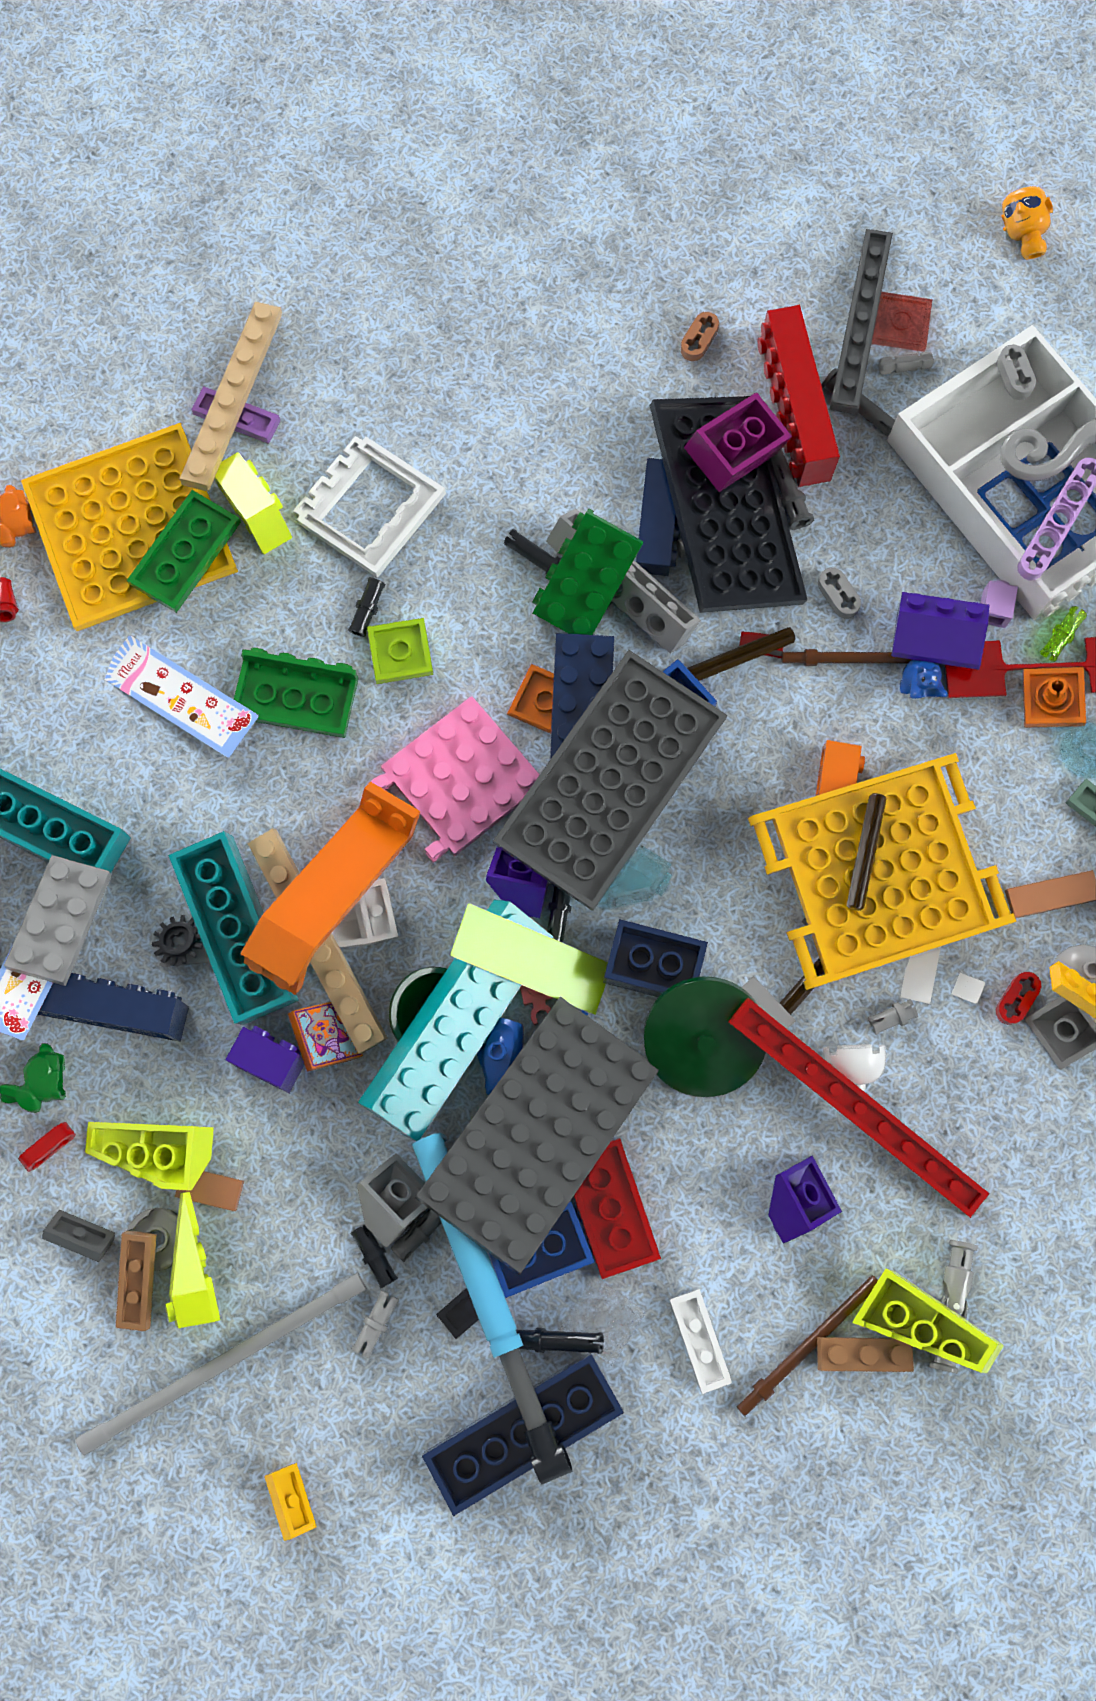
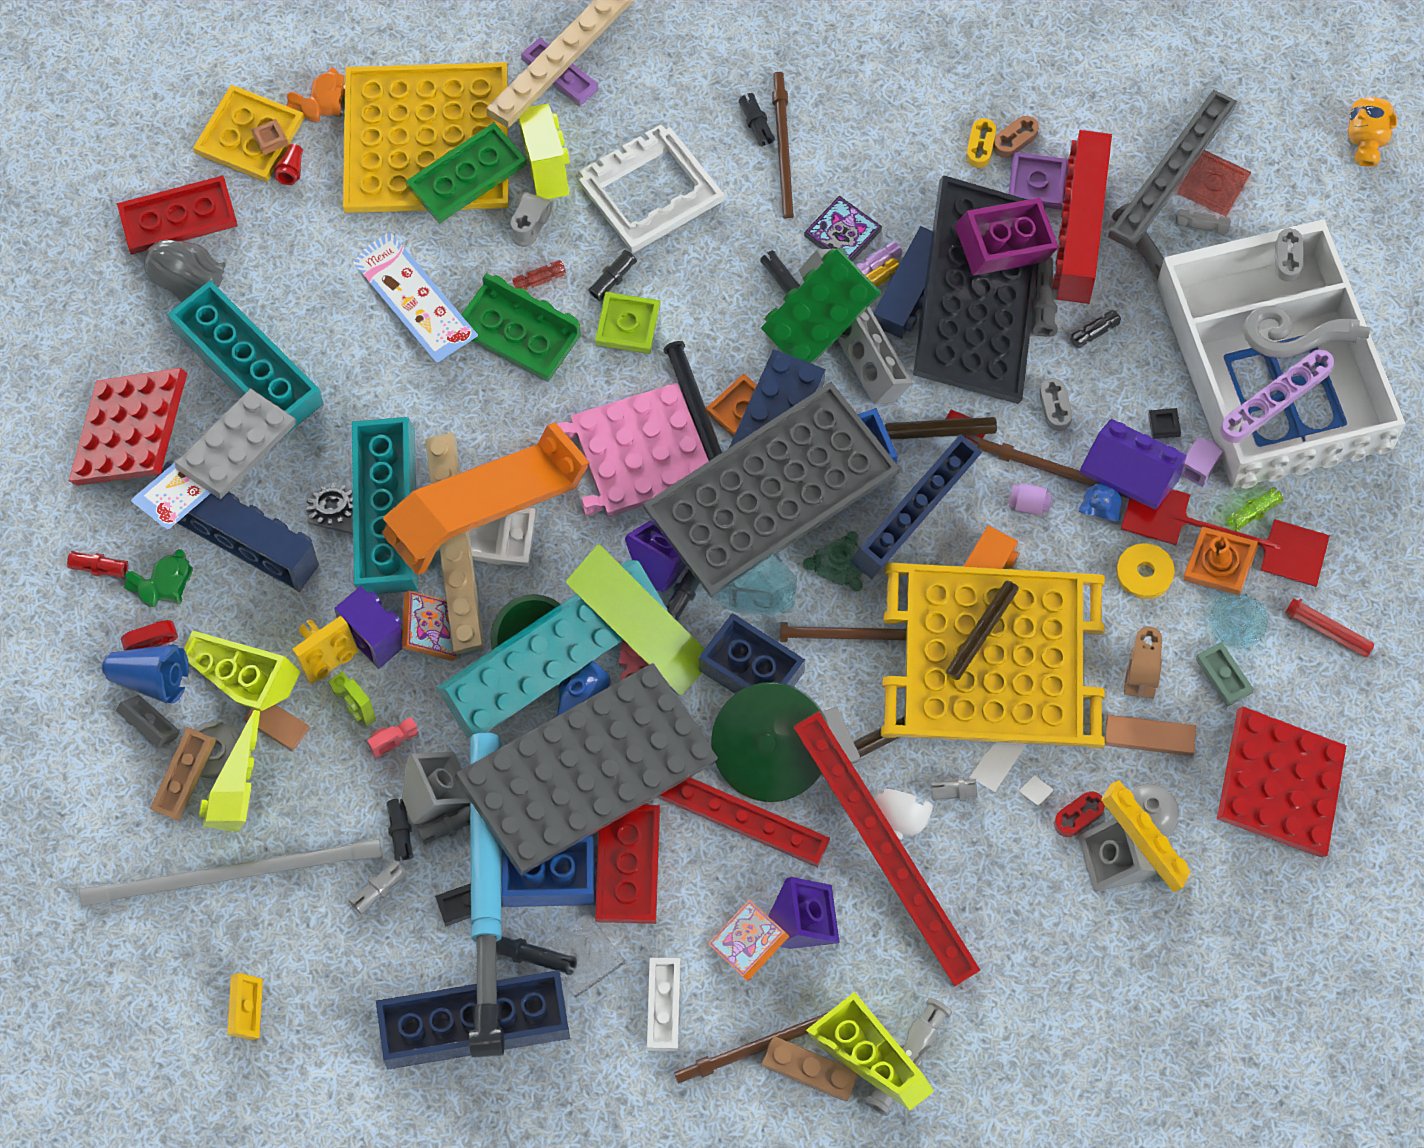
camera: 20 degrees right, 10 degrees down
none -> blue cone [102,644,189,703]
none -> yellow plate [292,616,359,685]
none -> lime hinge [328,671,376,727]
none -> coral plate [367,717,419,759]
none -> light grey piece [510,192,553,247]
none -> clear red axle [512,260,566,290]
none -> red plate [656,777,830,868]
none -> black axle [663,341,722,461]
none -> tile [708,899,790,982]
none -> black pin [738,93,775,147]
none -> reddish brown bar [772,72,794,219]
none -> reddish brown bar [780,622,906,642]
none -> clear green rock [802,531,863,592]
none -> tile [804,195,882,262]
none -> dark blue brick [850,434,982,580]
none -> lavender axle [856,242,902,275]
none -> yellow axle [865,258,899,287]
none -> yellow beam [966,118,996,168]
none -> medium lavender tile [1008,152,1068,210]
none -> lavender brick [1009,483,1052,516]
none -> black axle [1070,310,1121,348]
none -> yellow tile [1116,543,1175,599]
none -> medium nougat piece [1124,626,1163,699]
none -> black tile [1148,408,1181,439]

